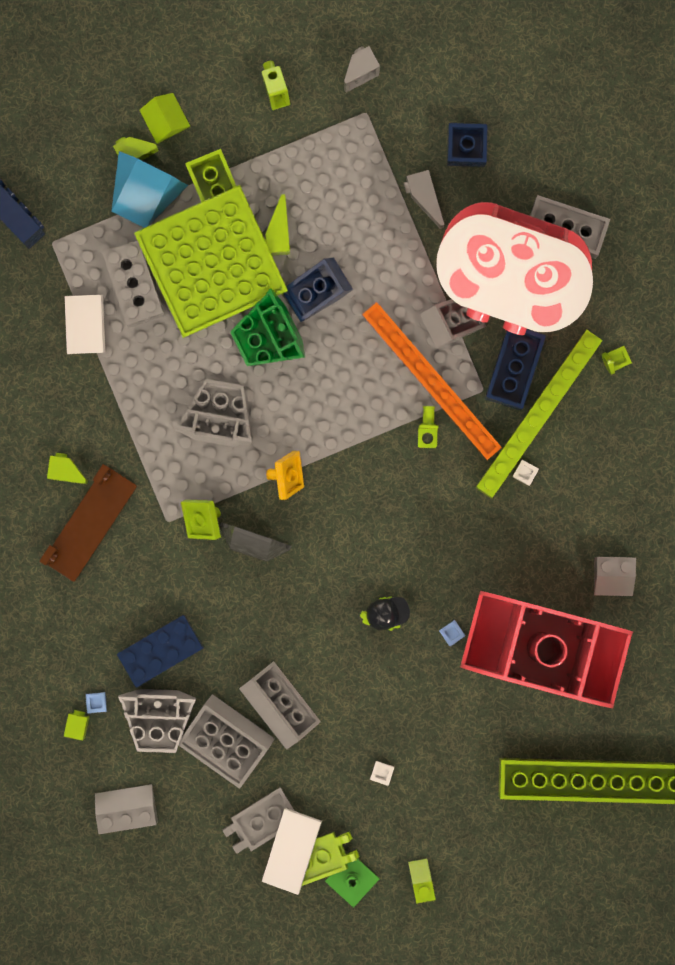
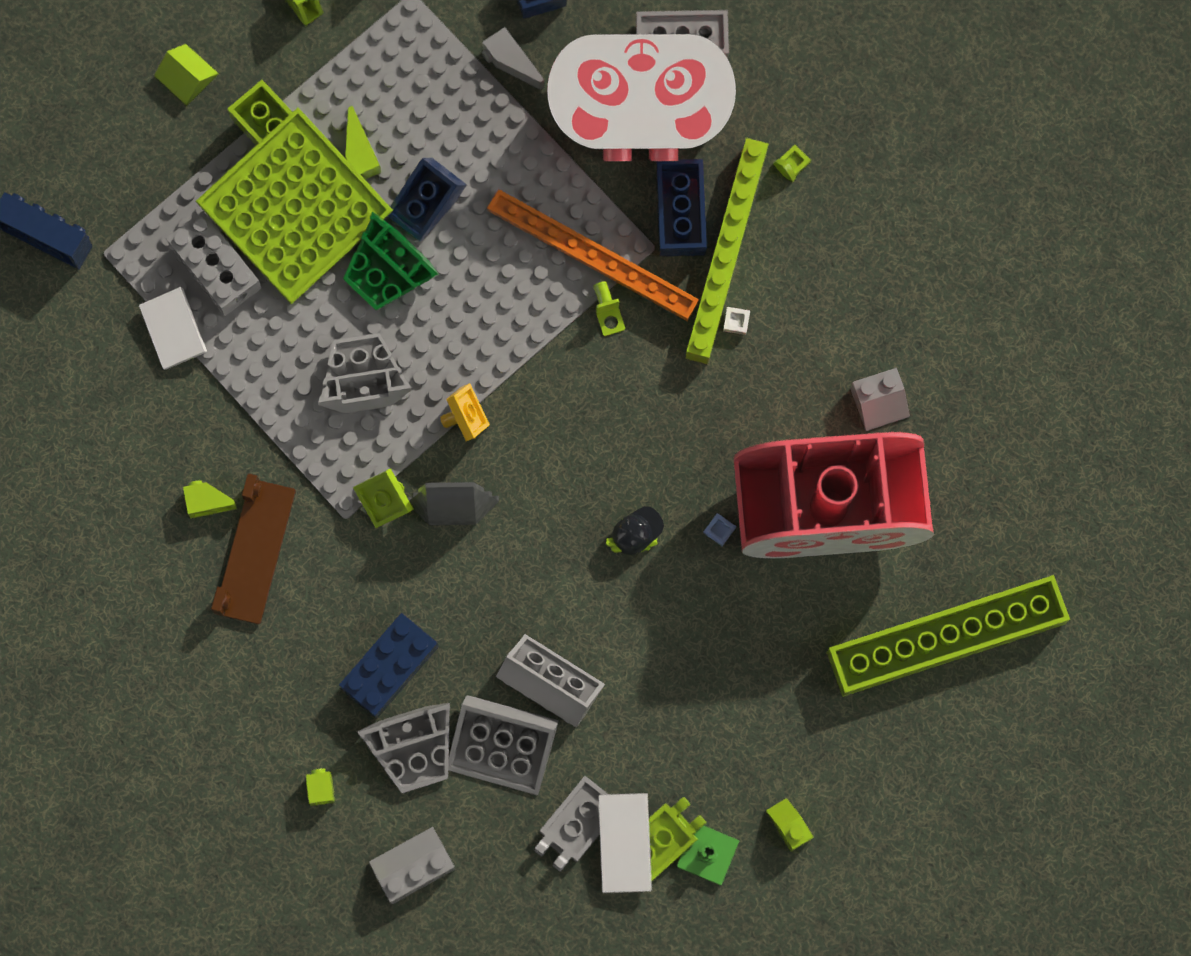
camera: 20 degrees left, 10 degrees down
light blue tile [86,692,107,713] -> none
dark azure wedge [111,151,188,228] -> none
lime slope [113,137,159,160] -> none
white plate [370,761,394,786] -> none
light grey slope [420,299,486,349] -> none

